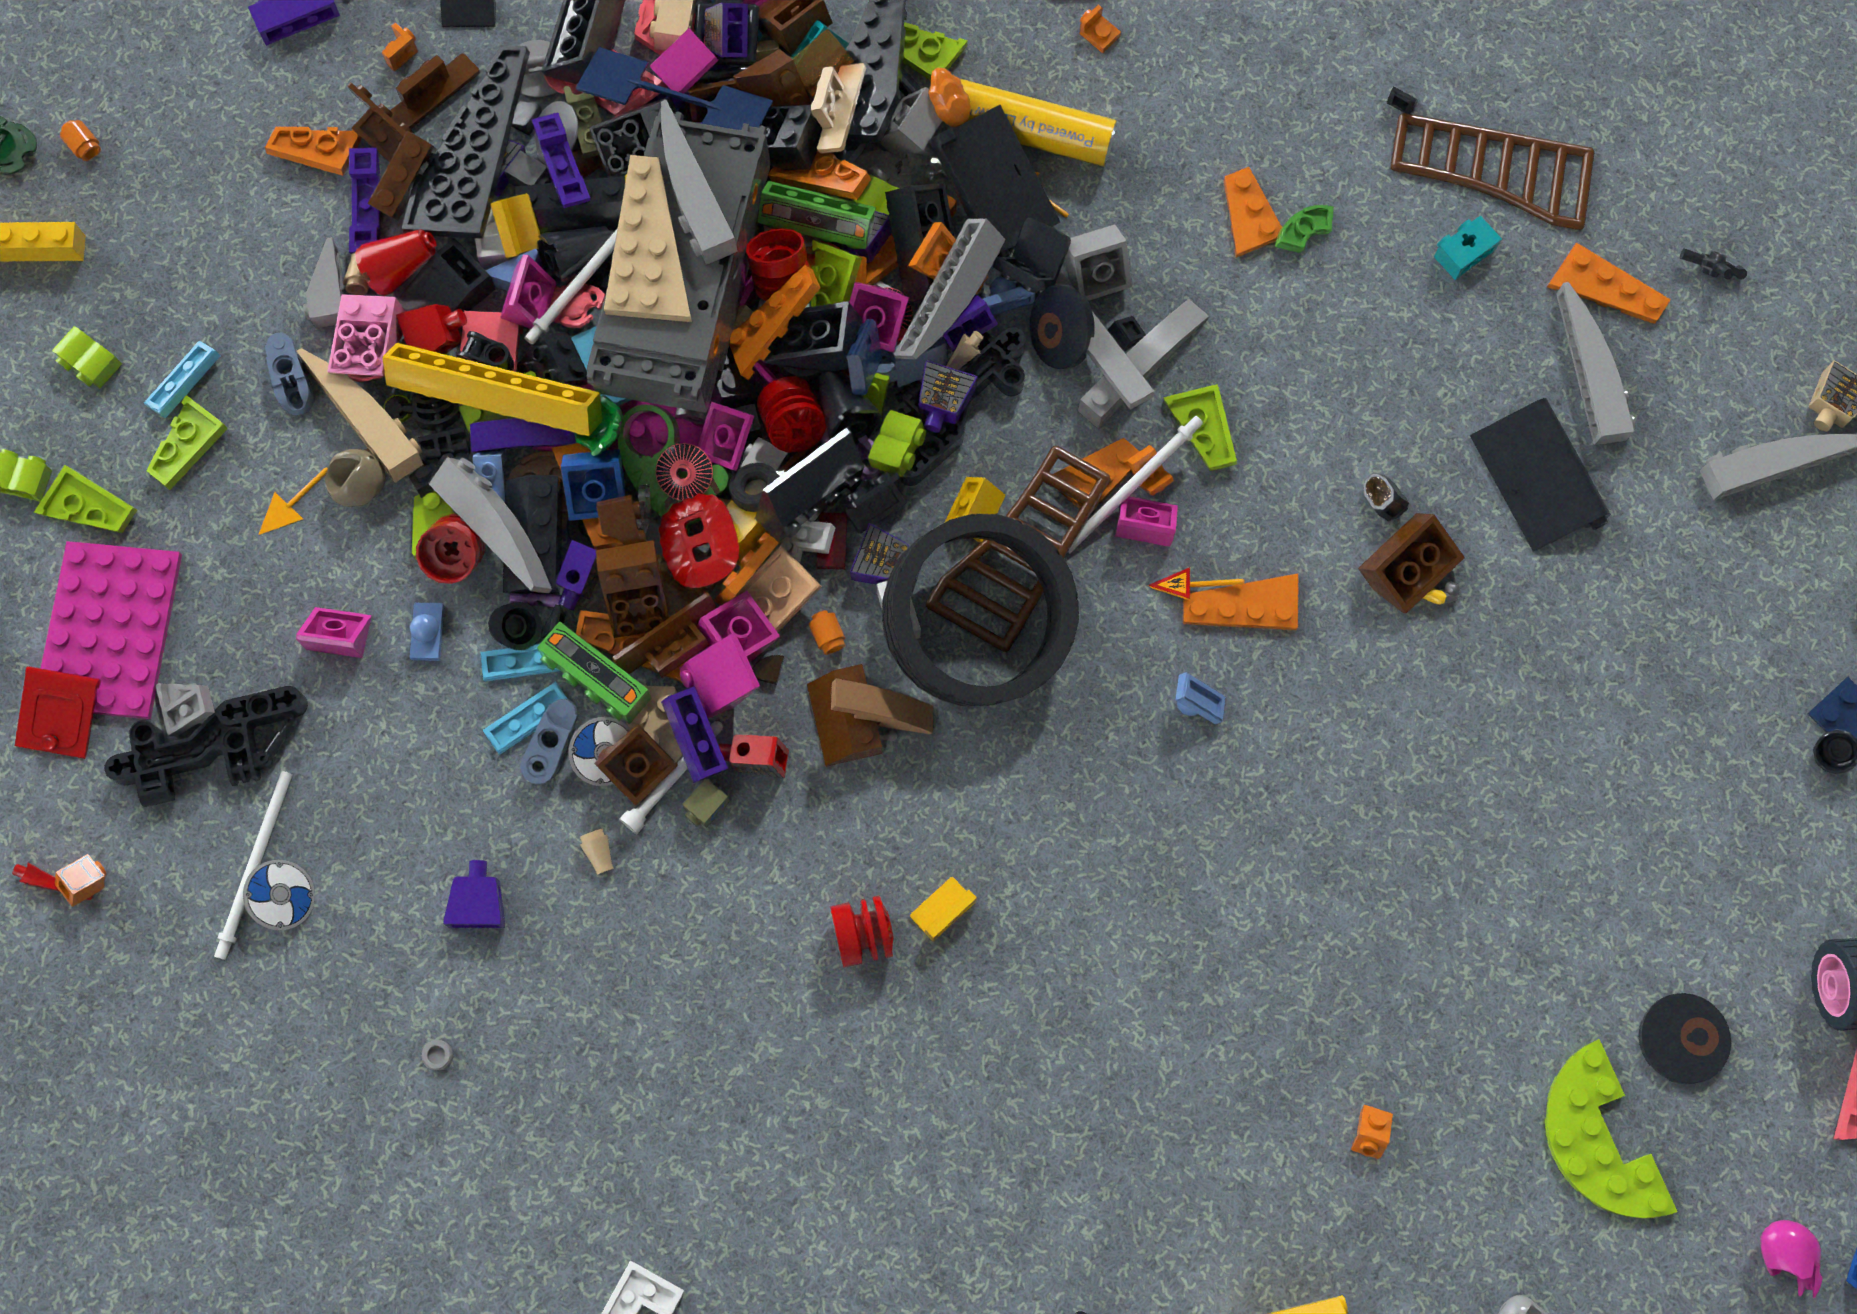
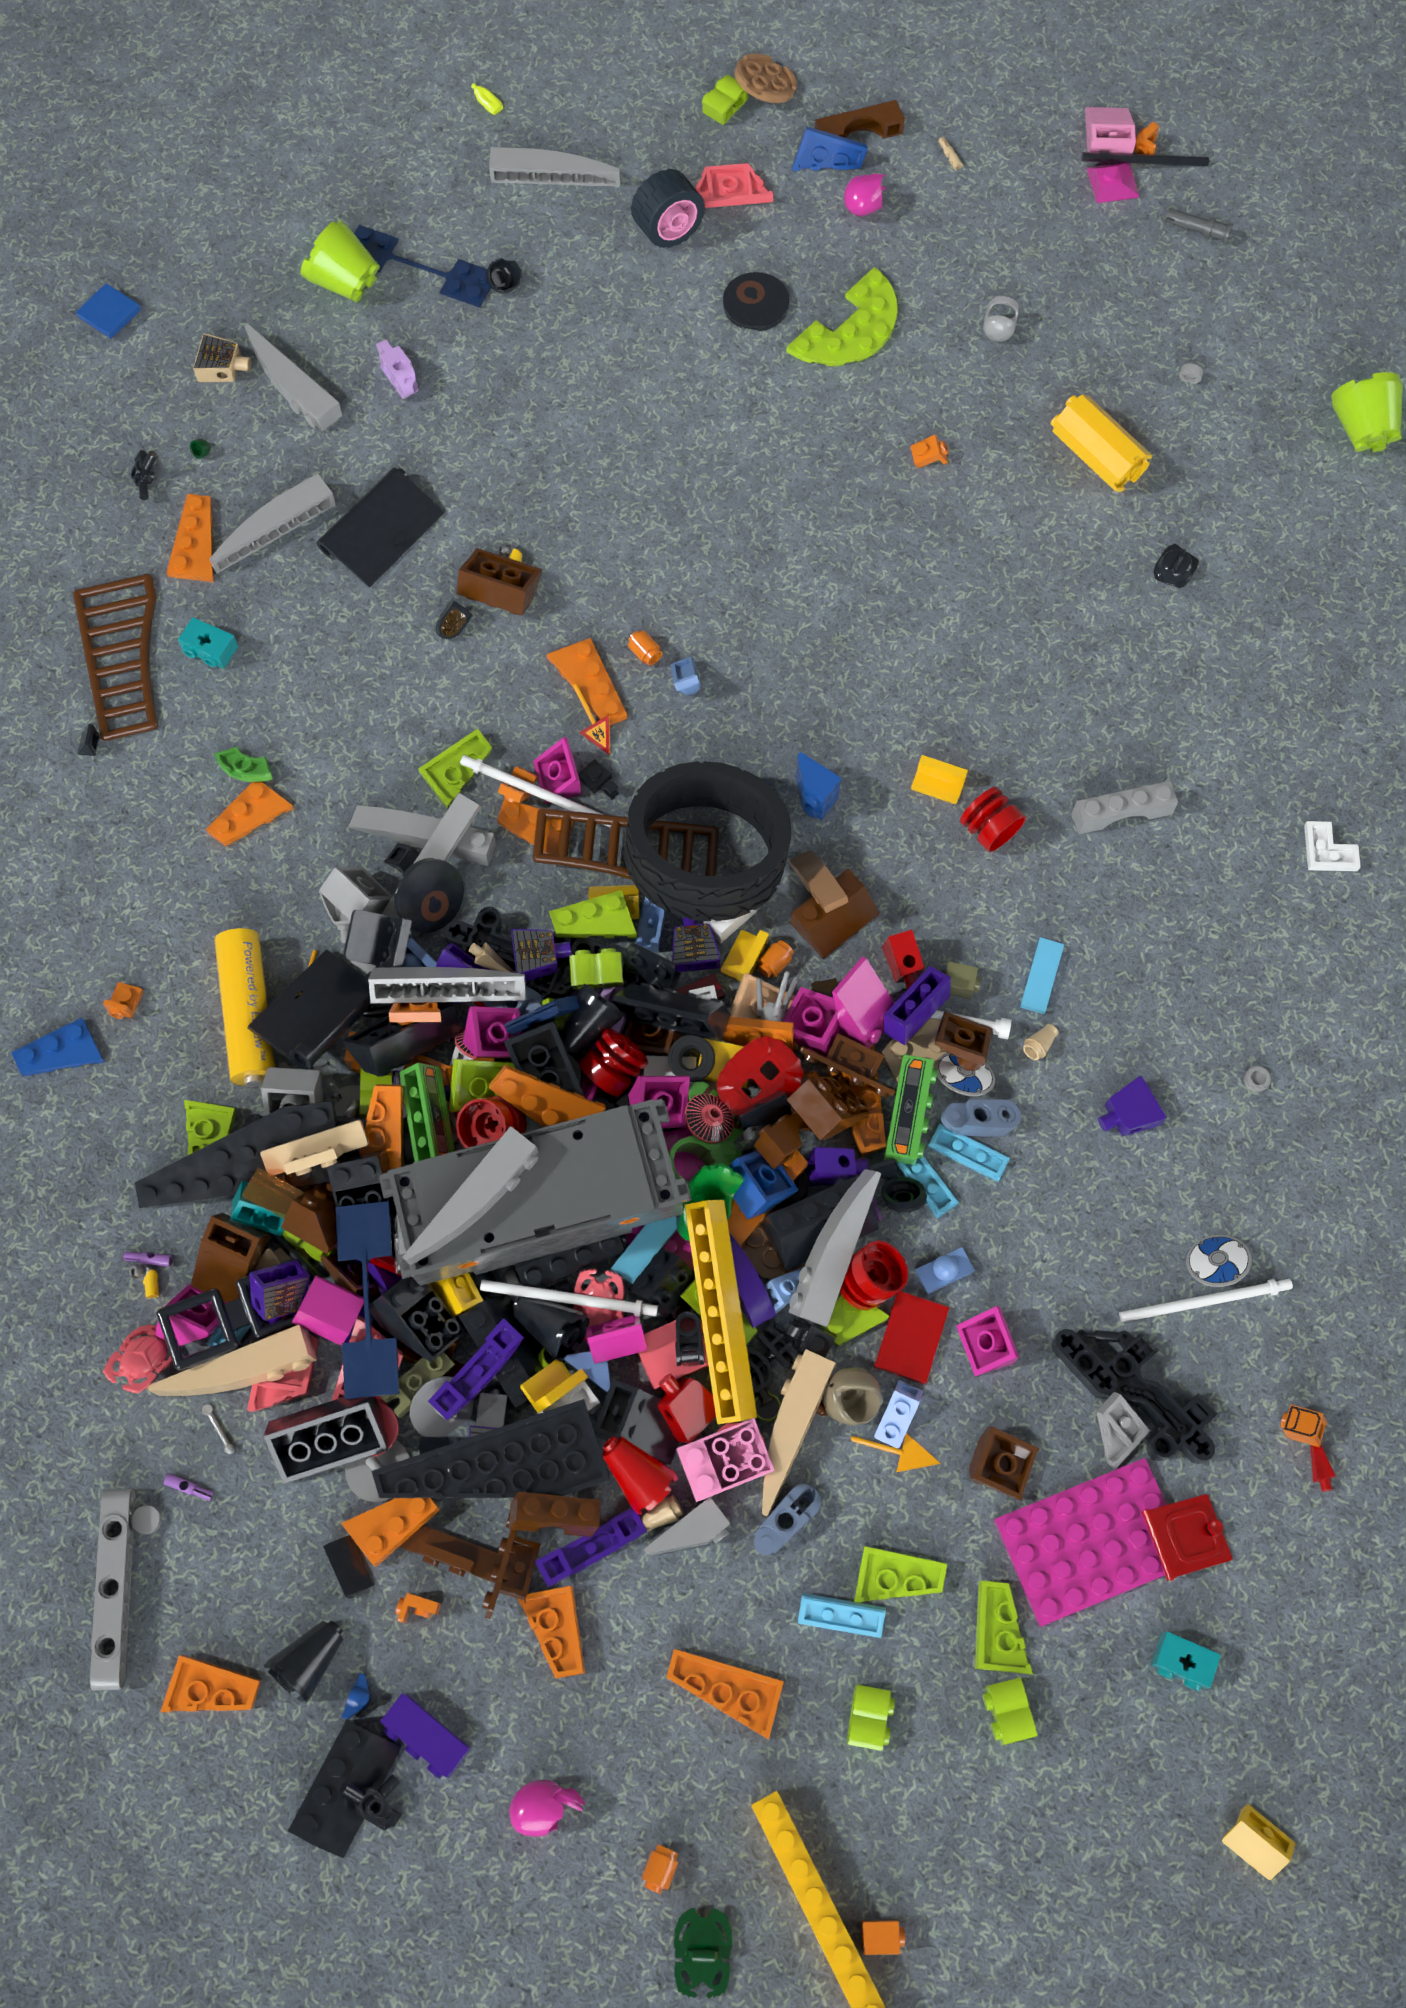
camera: 115 degrees left, 5 degrees down
tan wing [604,155,692,322] -> none
orange arm [928,68,971,128] -> none
none -> dark green hinge [190,439,211,459]
none -> orange wing [341,1498,440,1567]
none -> lavender piece [376,339,419,399]
none -> dark pink helmet [509,1779,586,1837]
none -> lime wing [549,890,637,938]
none -> black plate [578,759,619,800]
none -> orange brick [628,630,663,666]
none -> medium blue hinge [635,897,666,953]
none -> orange wing [666,1649,784,1740]
none -> yellow panel [721,930,769,982]
none -> black slope [735,1090,792,1137]
none -> light grey plant [756,971,798,1022]
none -> blue slope [796,752,841,820]
none -> red tile [874,1291,949,1385]
none -> light blue bracket [874,1380,923,1448]
none -> reddish brown slope [969,1426,1040,1501]
none -> medium azure tile [1020,937,1064,1014]
none -> light grey arch [1072,781,1178,834]

